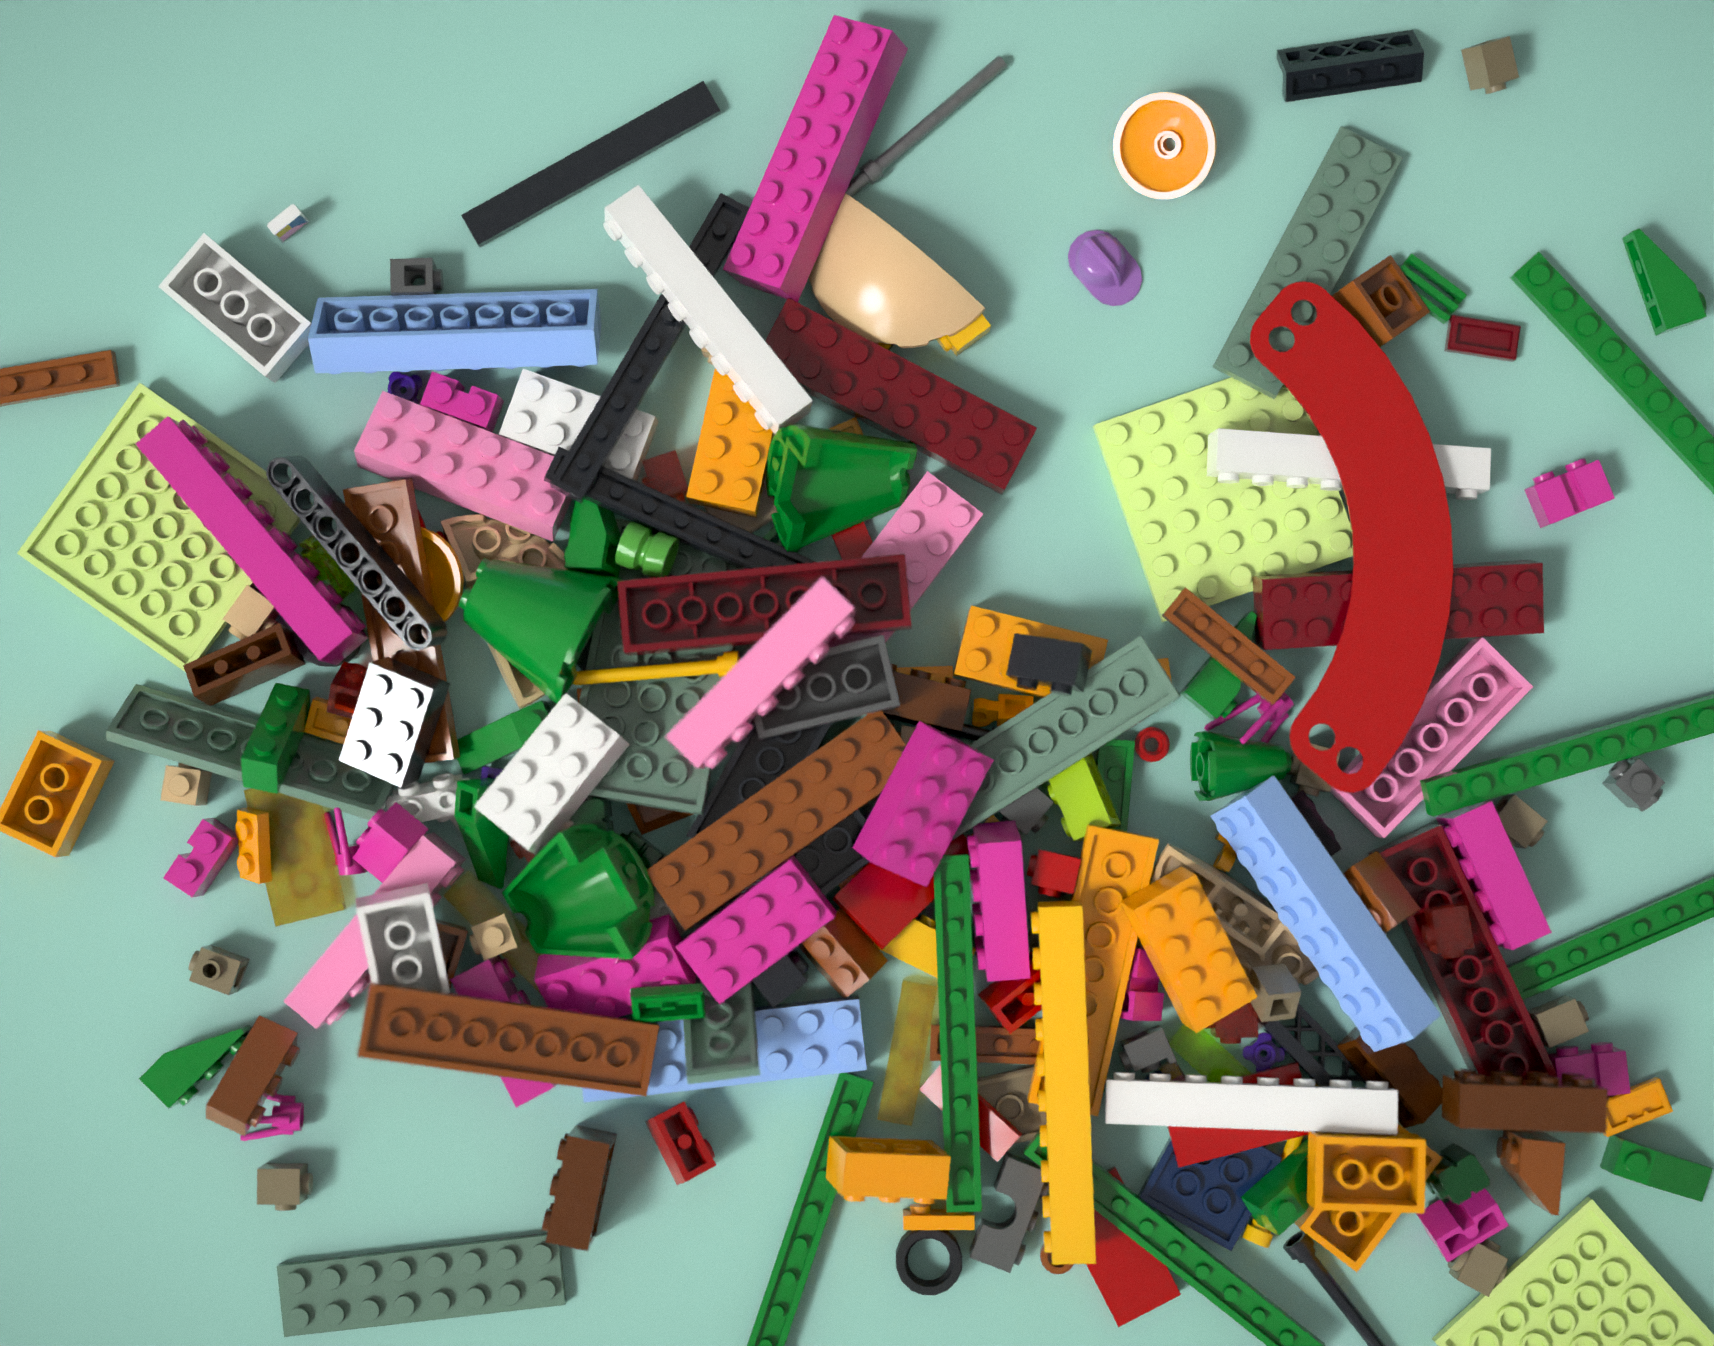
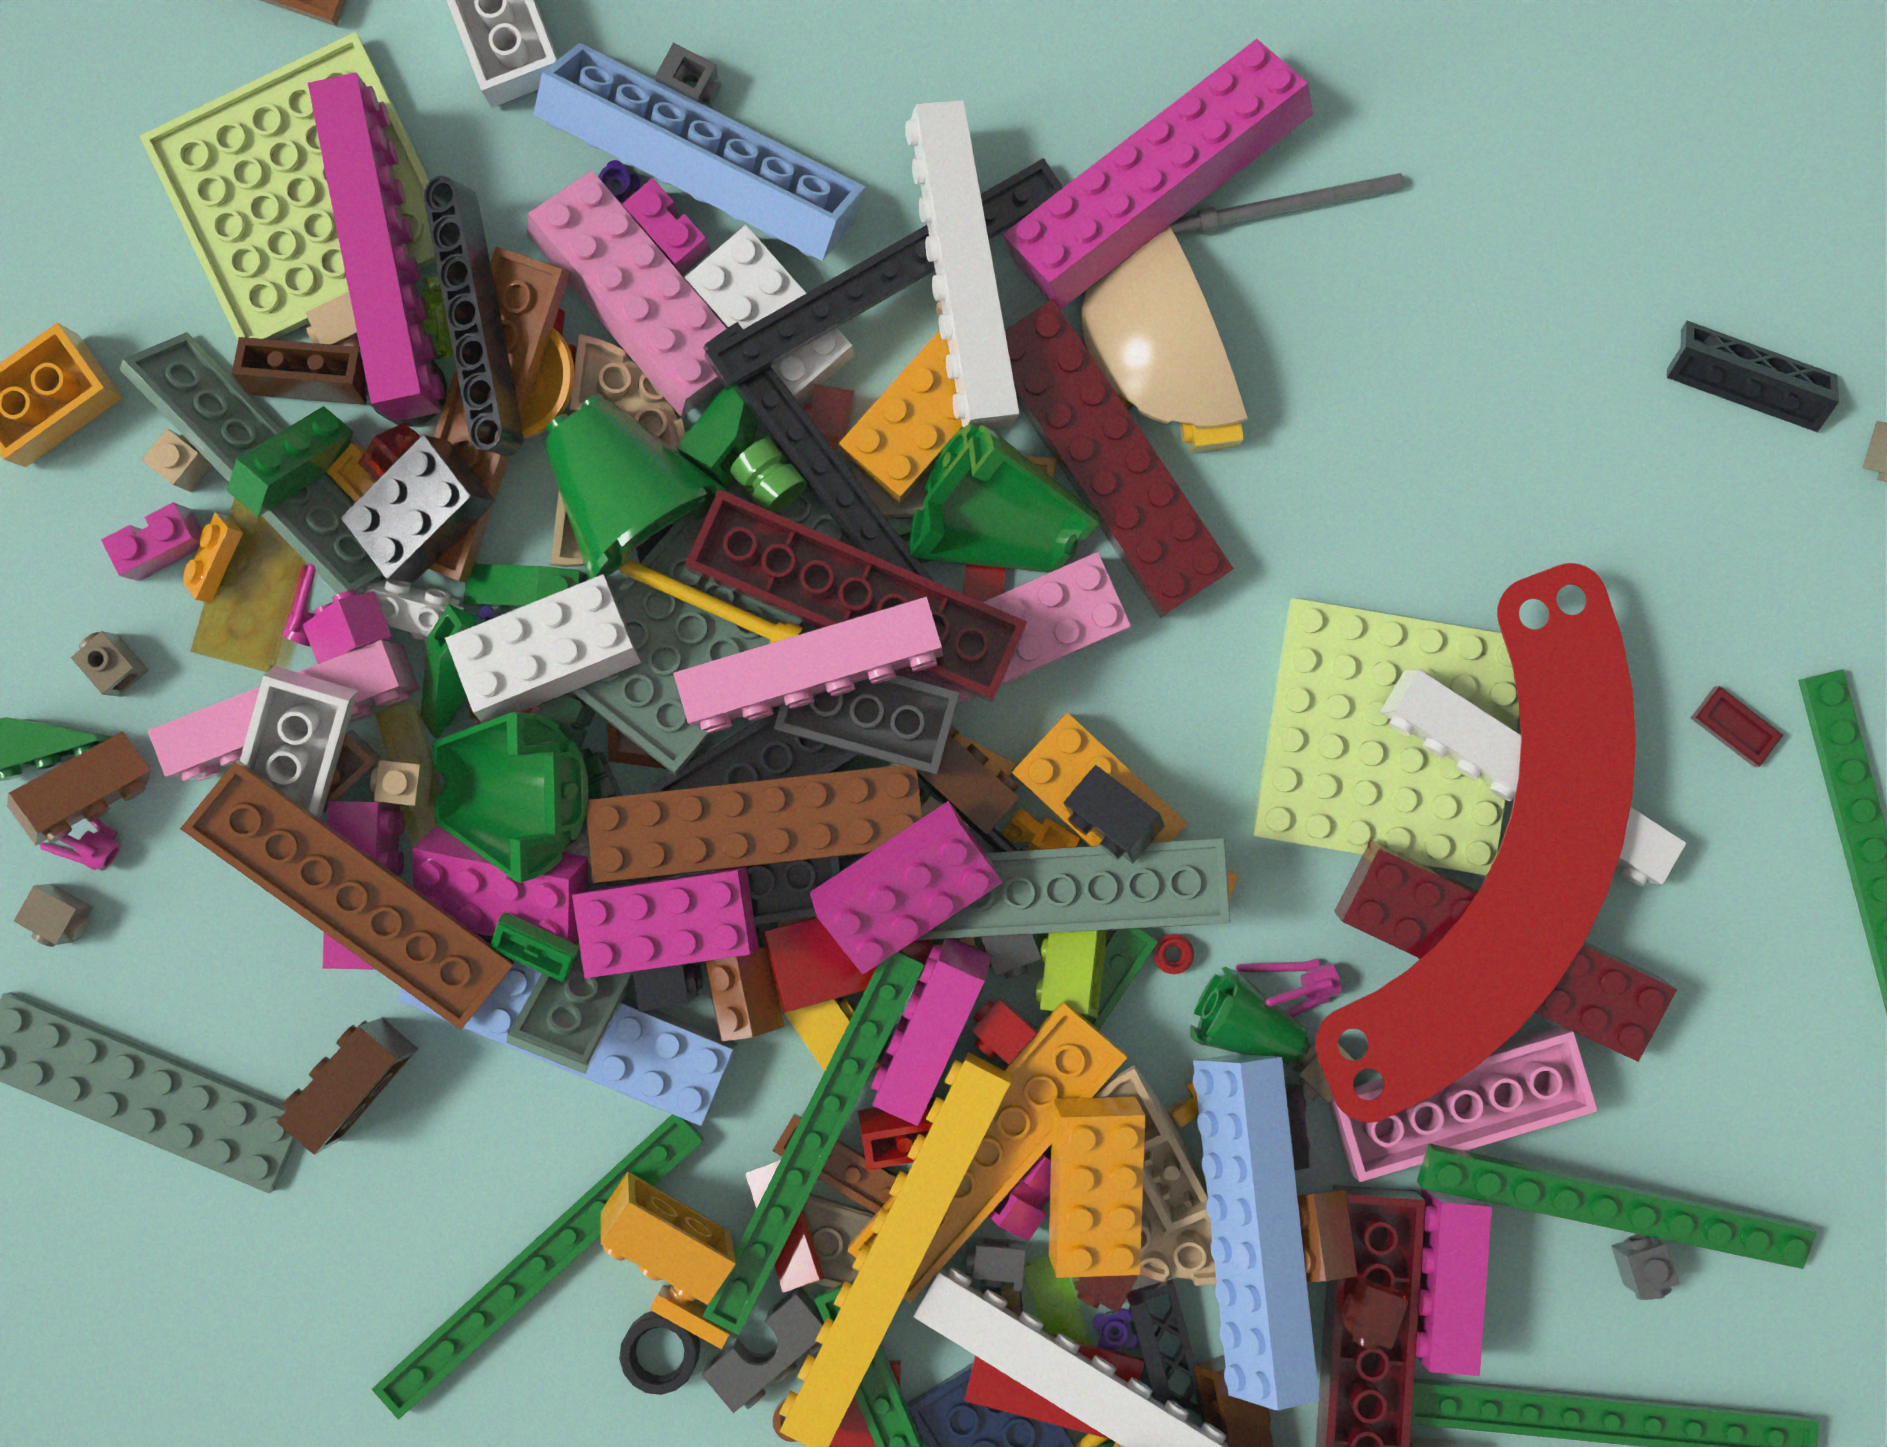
camera: 30 degrees right, 0 degrees up
black tile [461,81,721,247] -> none
red brick [645,1101,717,1185] -> none
clear yellow plate [877,980,937,1126] -> none
medium lavender piece [1068,230,1142,306] -> none
light orange dish [1113,92,1217,199] -> none
dark orange plate [1161,587,1296,705] -> none
green slope [1180,611,1257,720] -> none
sand green plate [1213,126,1403,399] -> none
dark tan brick [1249,963,1301,1022] -> none
dark orange slope [1332,255,1430,347] -> none
green tile [1400,253,1467,324] -> none
dark tan brick [1495,794,1548,849] -> none
dark pink brick [1525,458,1615,528] -> none

